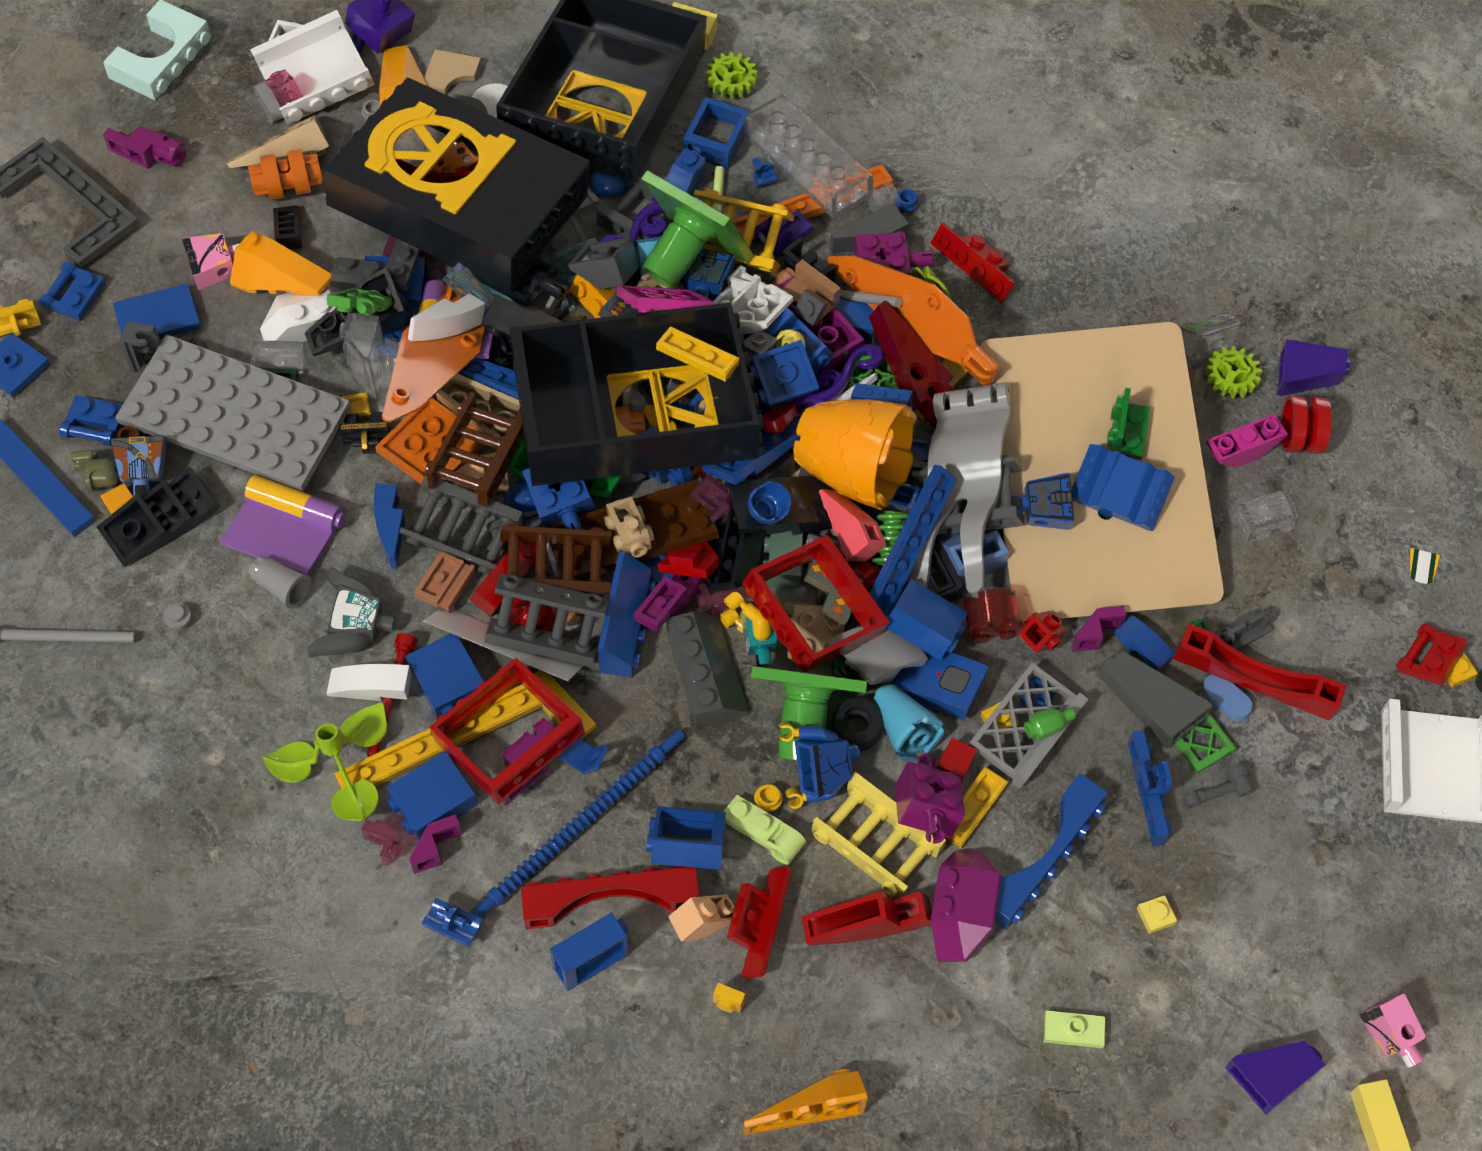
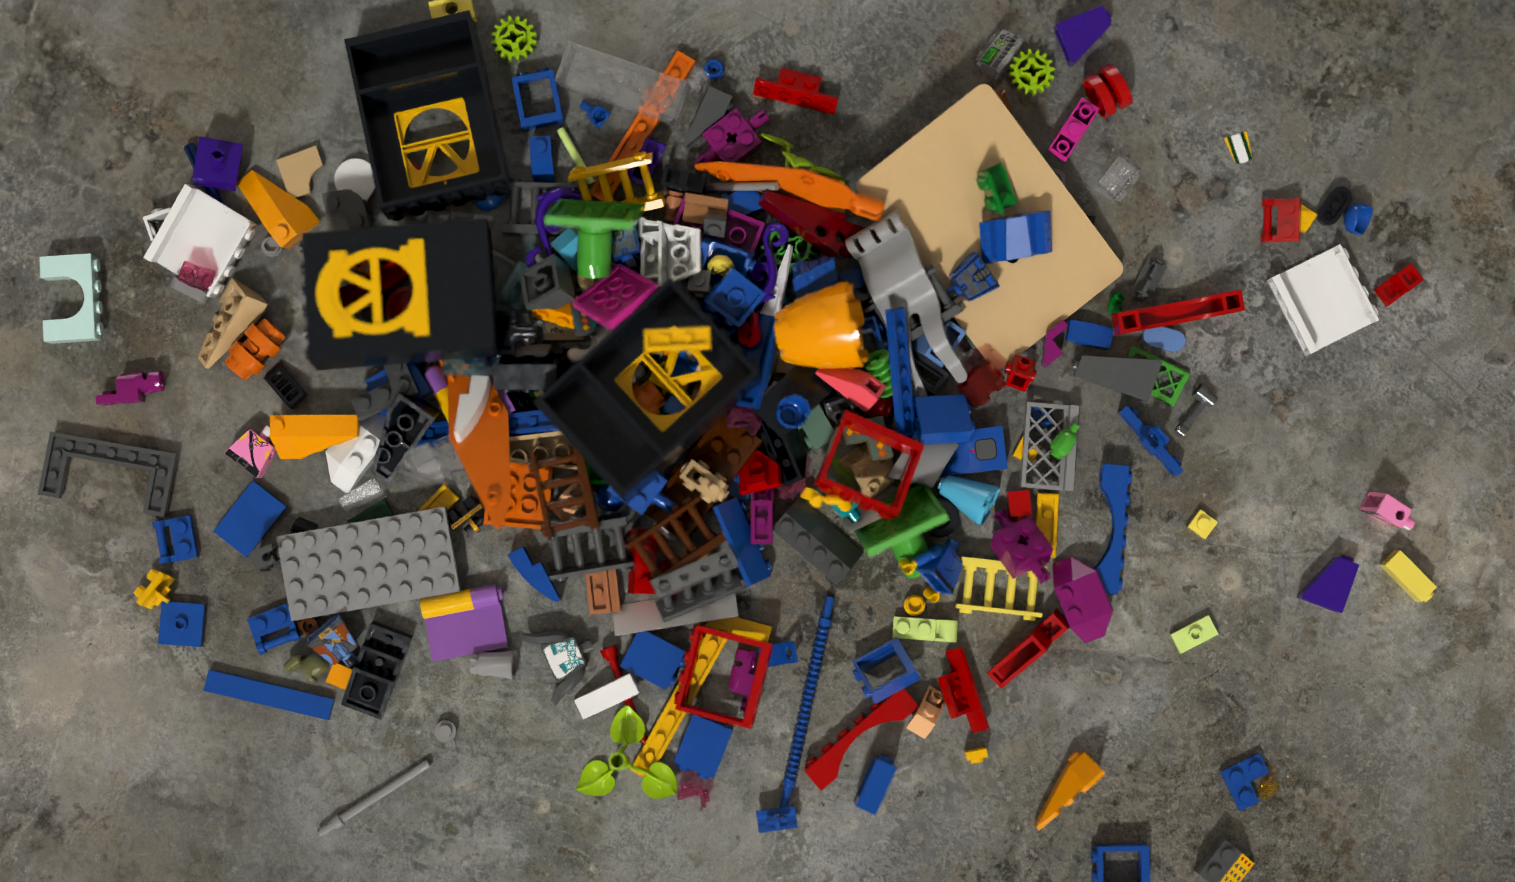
camera: 30 degrees left, 25 degrees up
bright green plate [327,288,393,315] -> none
magenta slope [409,814,462,874] -> none

